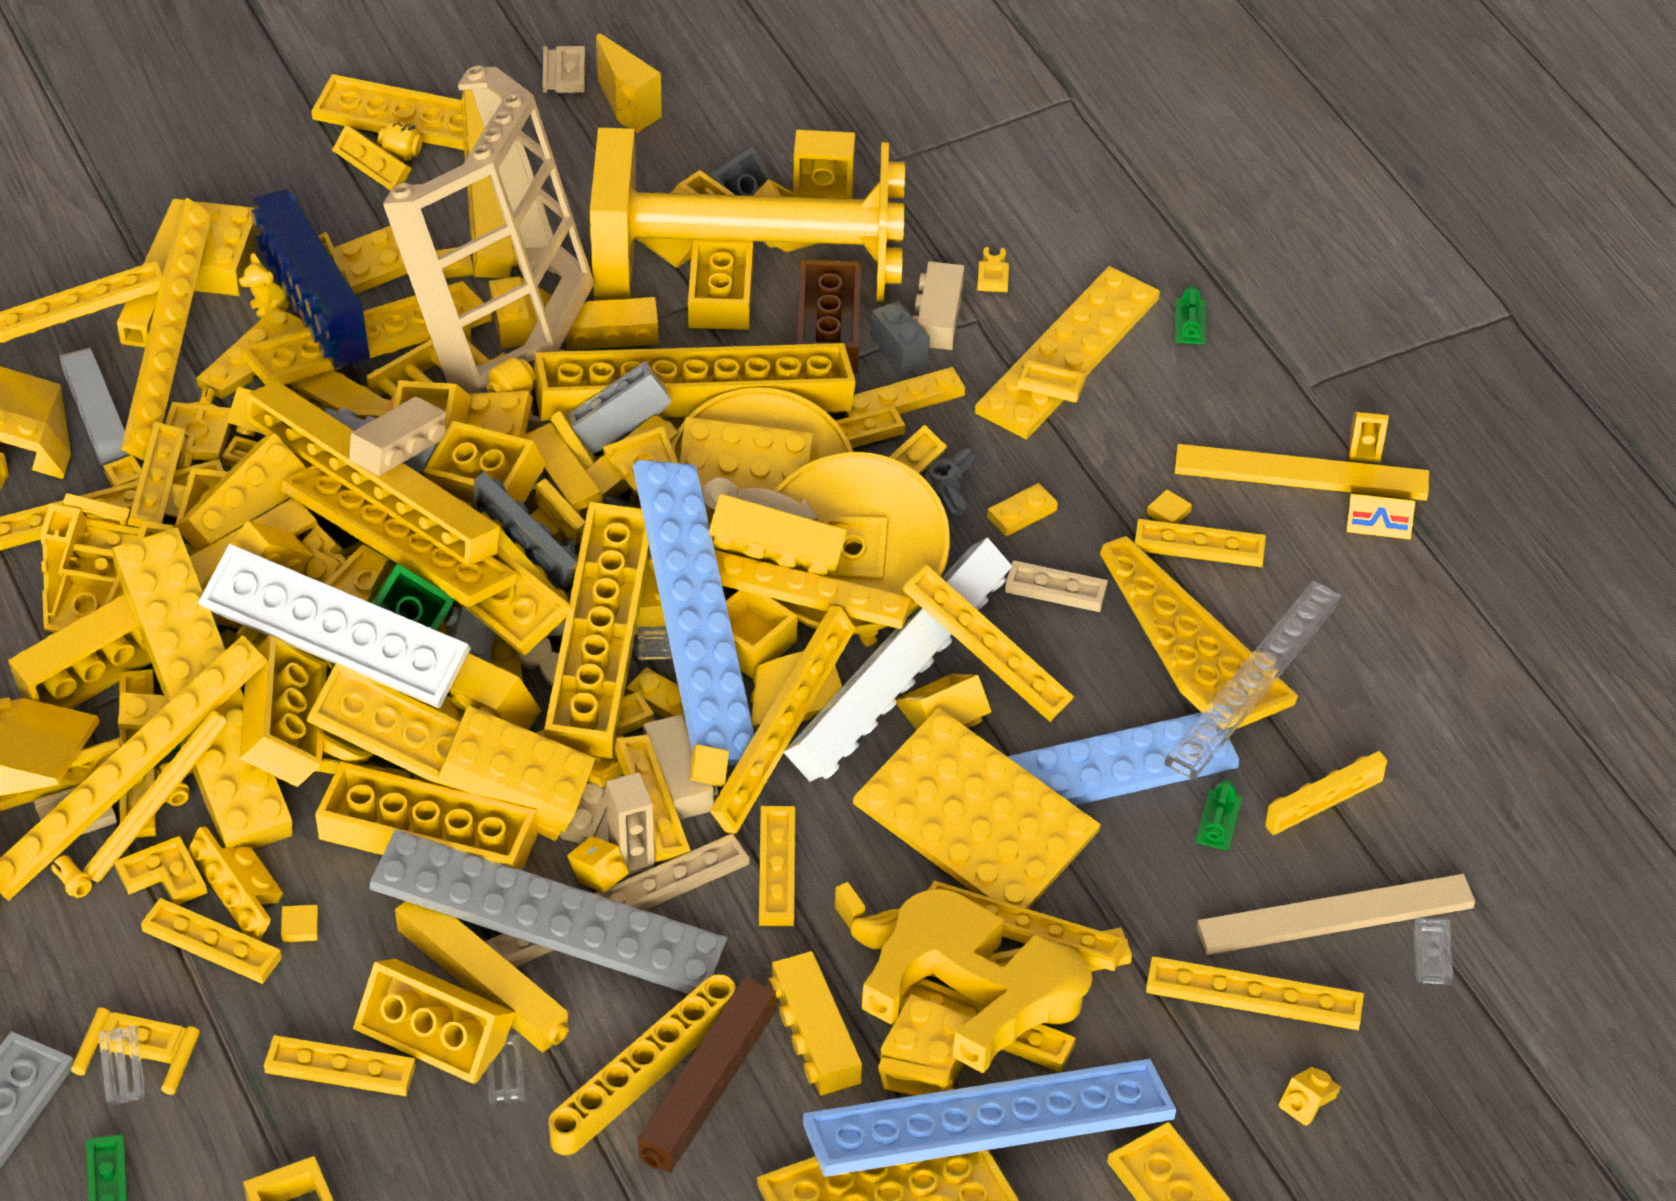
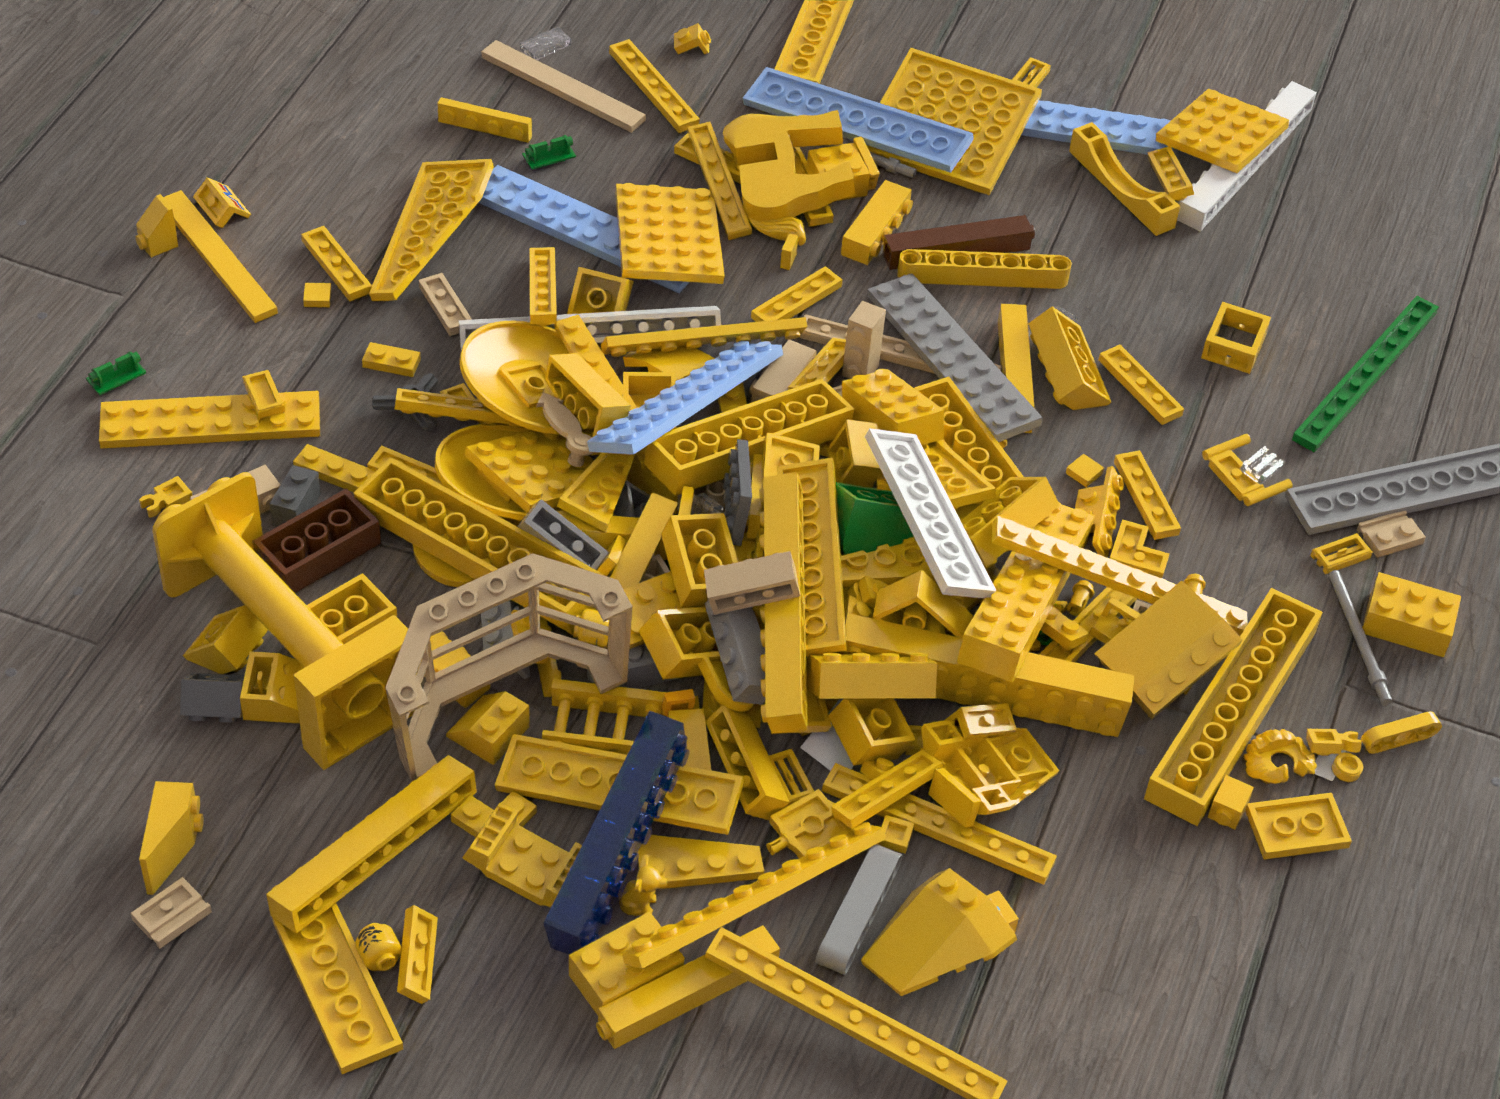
camera: 135 degrees left, 0 degrees up
yellow axle [84,711,228,882] -> none
yellow brick [567,836,629,893] -> none
yellow tile [689,744,729,787] -> none
yellow brick [793,130,855,199] -> none
clear plate [1164,581,1341,780] -> none

